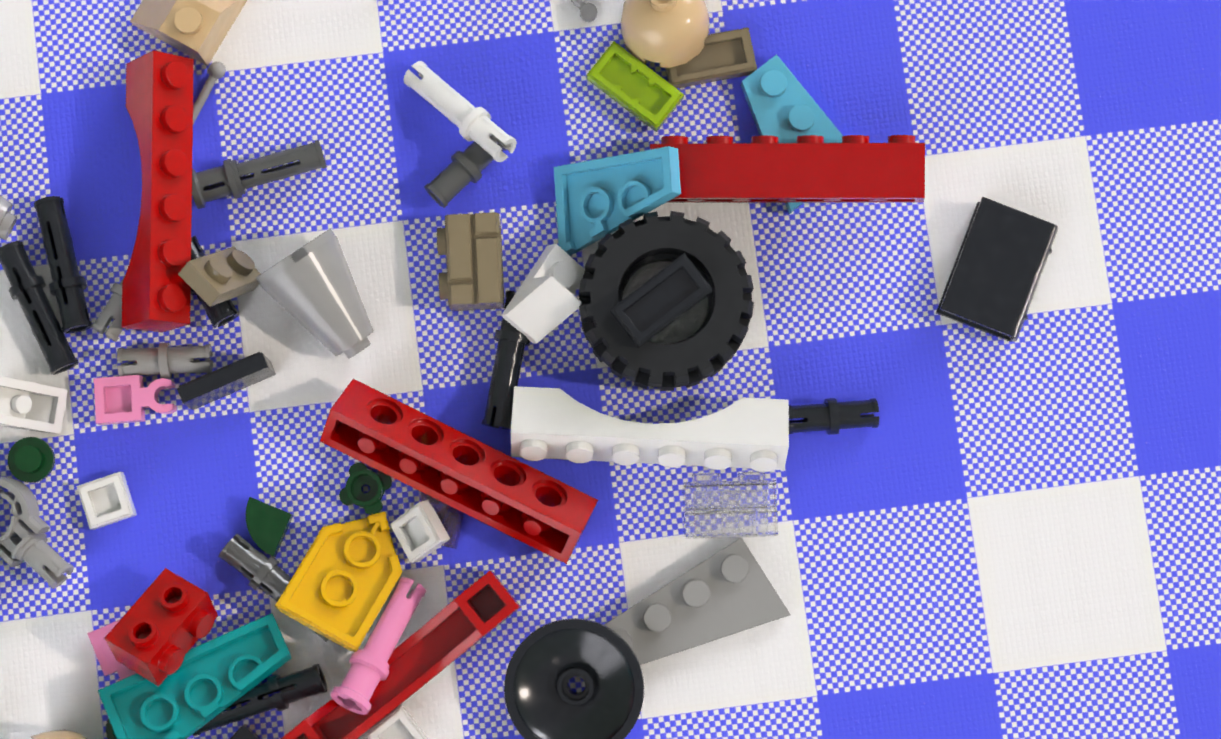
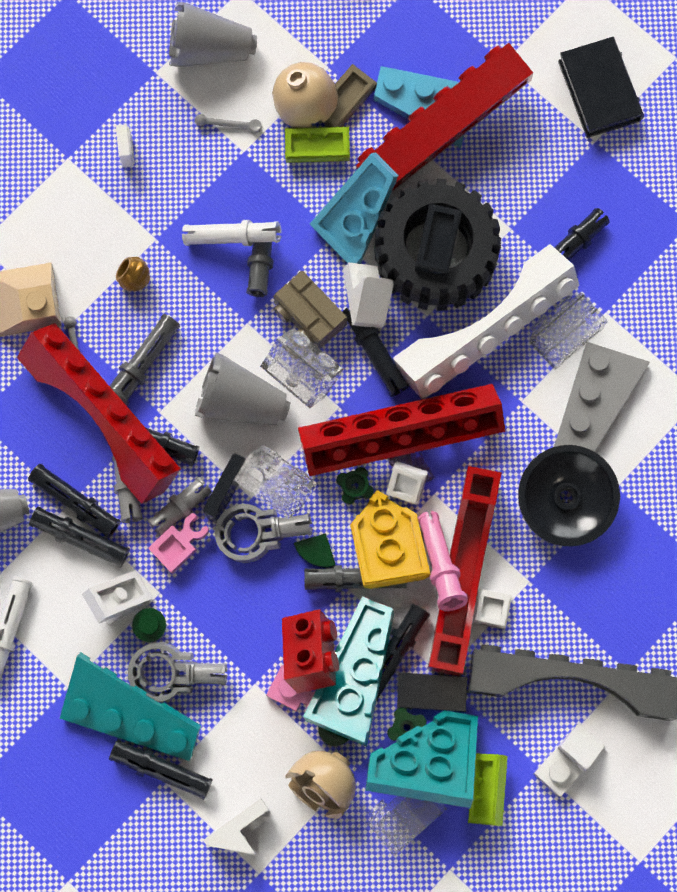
camera: 35 degrees left, 5 degrees down
white tile [76,472,137,530] -> none
dark tan plate [178,246,261,307] -> none
none -> pearl gold piece [116,257,150,292]
none -> light grey pin [215,504,313,563]
none -> clear brick [234,445,318,519]
none -> clear brick [260,327,344,409]

